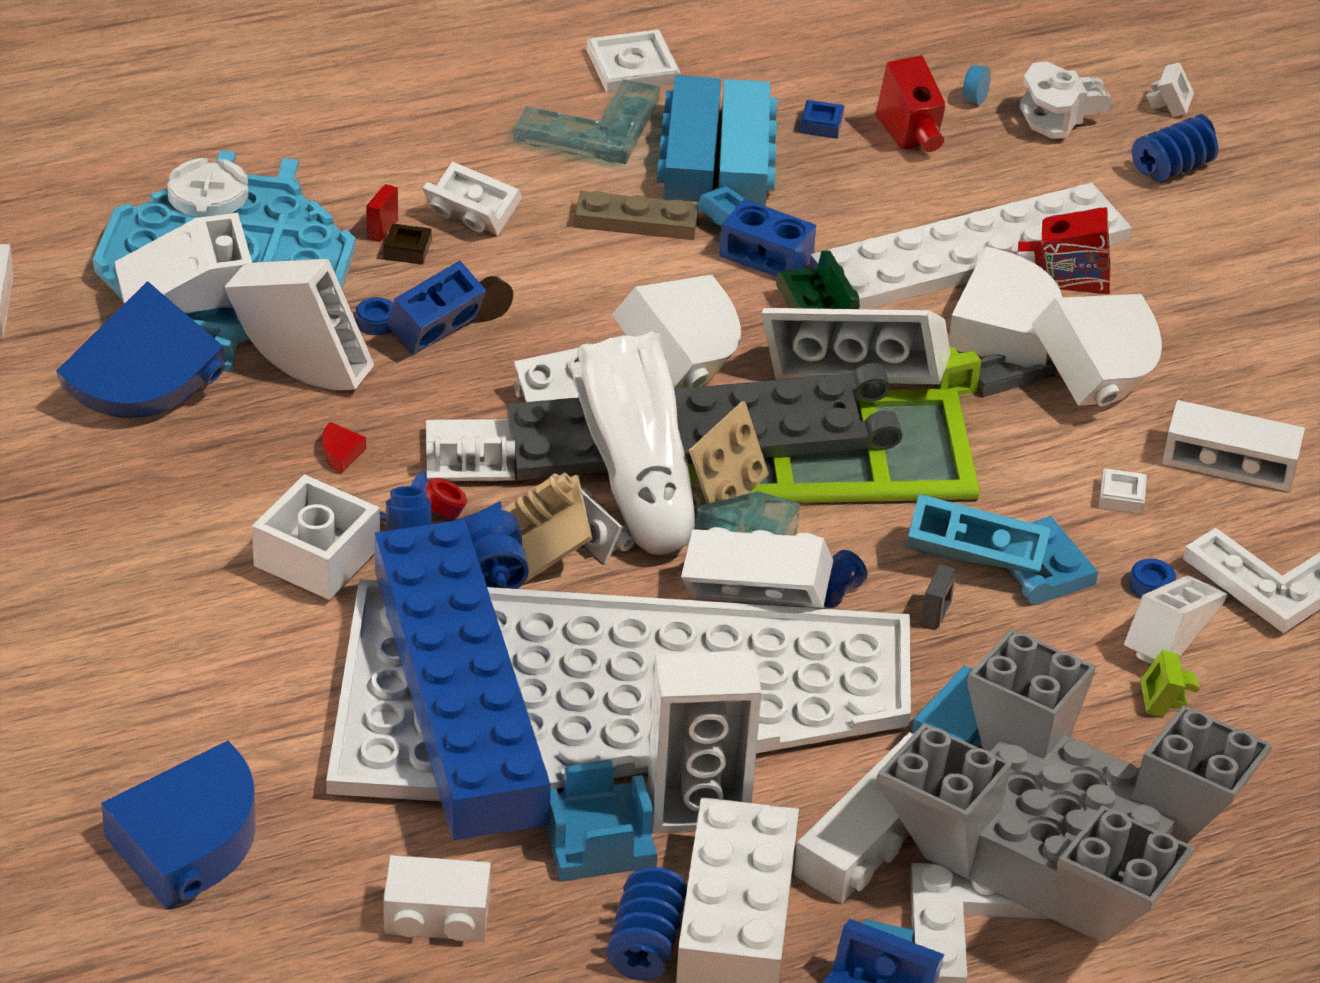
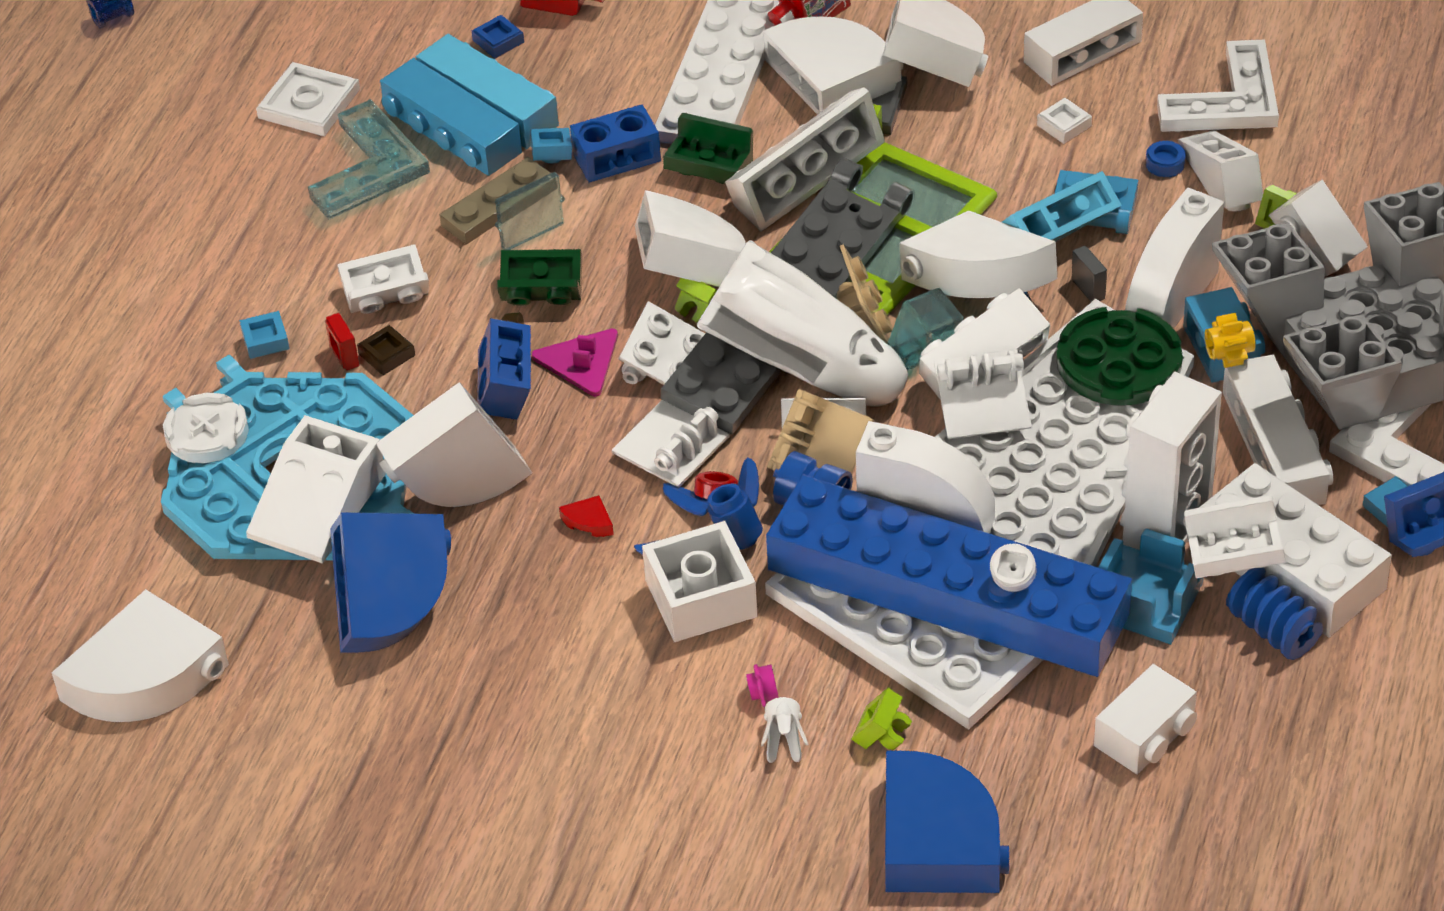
camera: 45 degrees left, 5 degrees up
none -> dark azure plate [239,311,290,359]
none -> clear light blue piece [495,172,565,250]
none -> dark green bracket [497,249,582,306]
none -> dark pink piece [532,328,618,397]
none -> dark pink plate [746,664,779,707]
none -> white piece [761,697,809,763]
none -> lime tile [851,688,912,750]
none -> white brick [856,421,995,533]
none -> white brick [899,211,1058,298]
none -> white hinge [934,349,1032,440]
none -> white tile [990,544,1036,592]
none -> dark green tile [1056,307,1183,406]
none -> white brick [1125,187,1224,329]
none -> white bracket [1184,495,1285,578]
none -> yellow gear [1205,313,1256,368]
none -> white brick [1269,179,1368,277]

